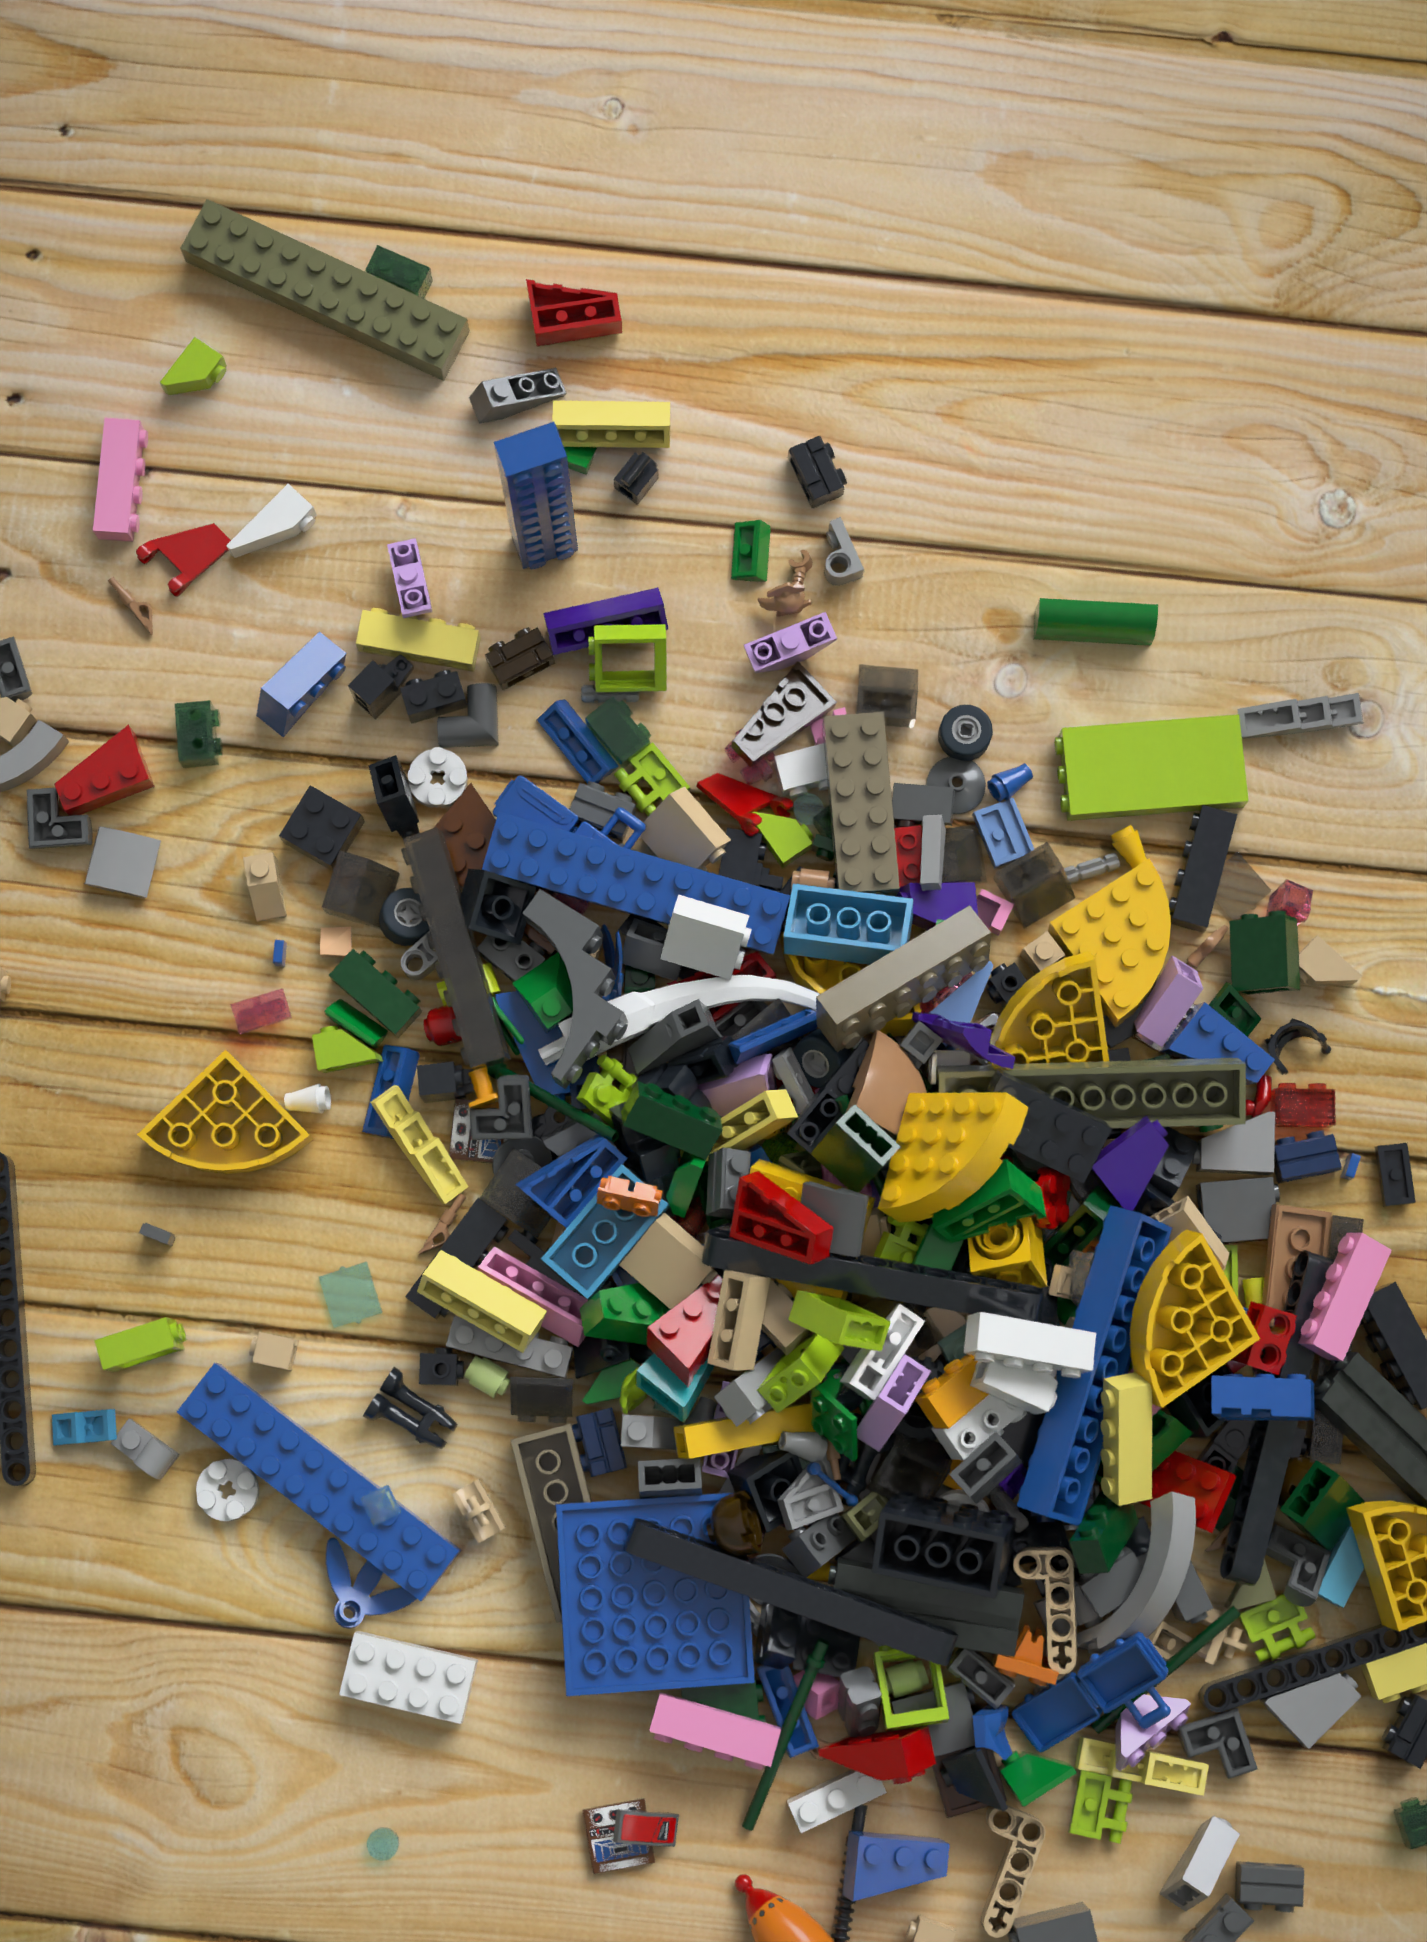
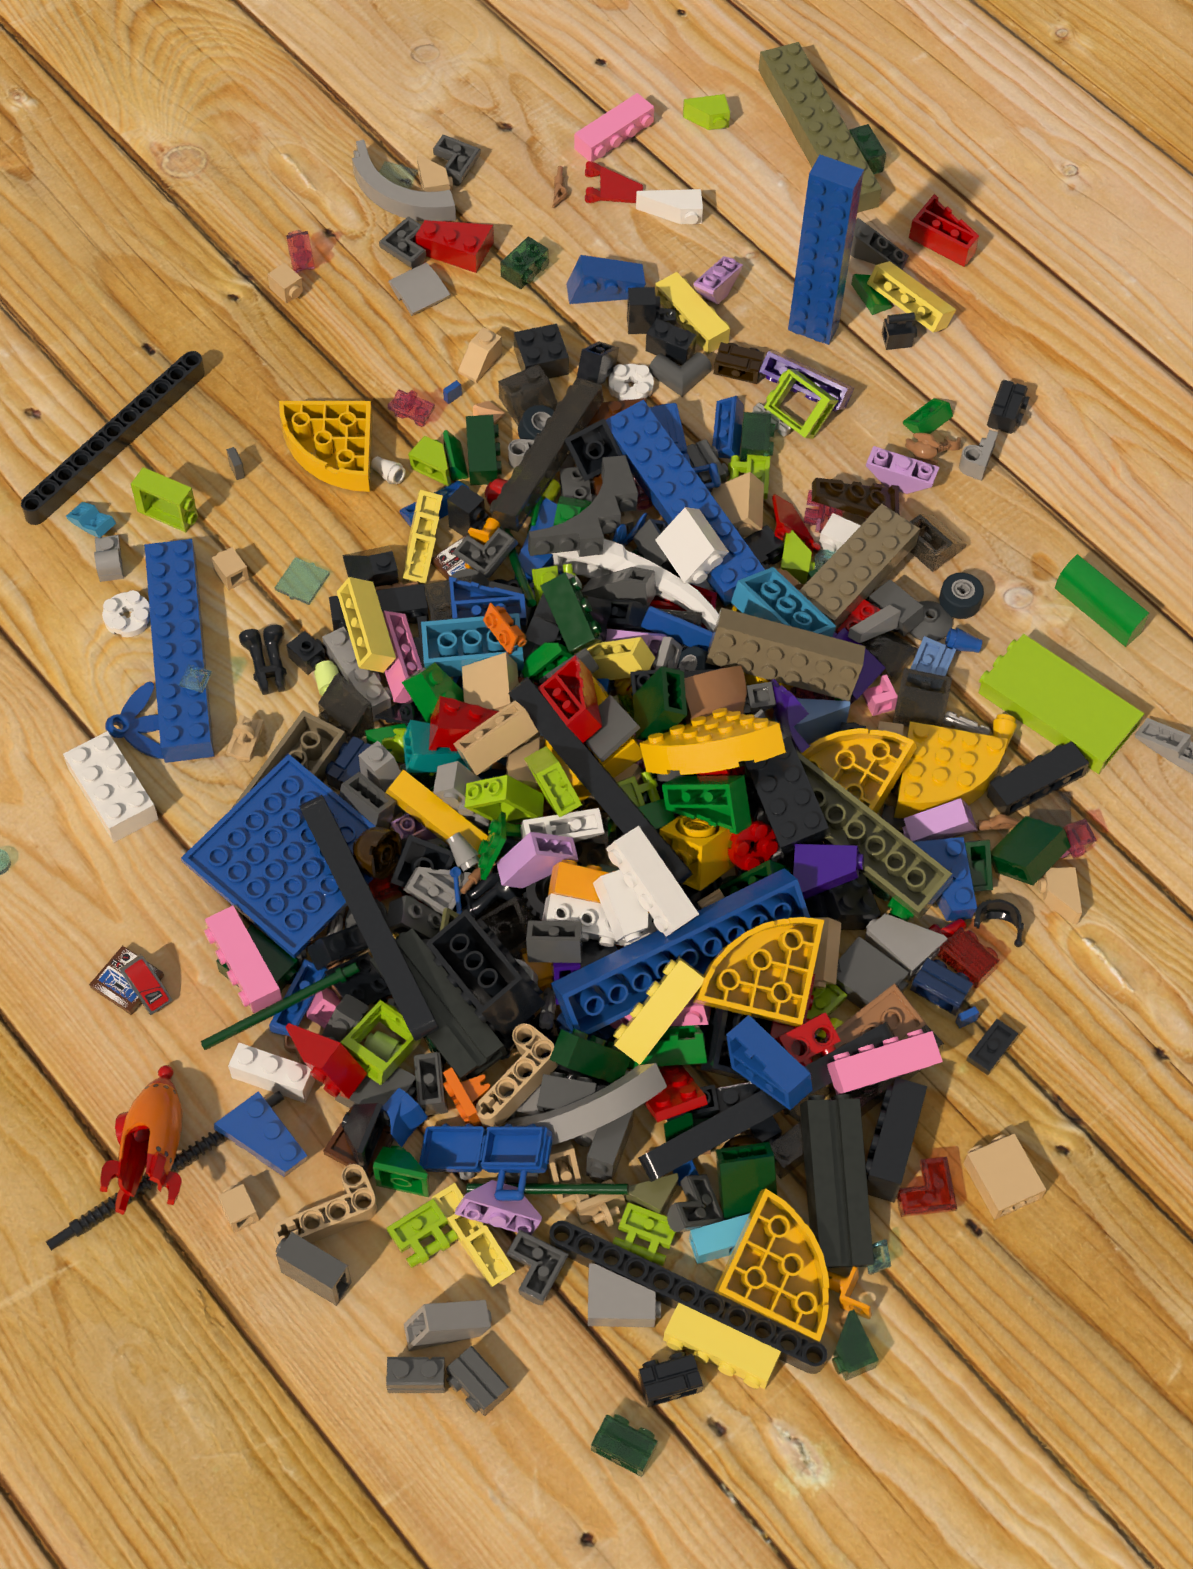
camera: 45 degrees right, 20 degrees down
none -> black slope [342,546,399,587]

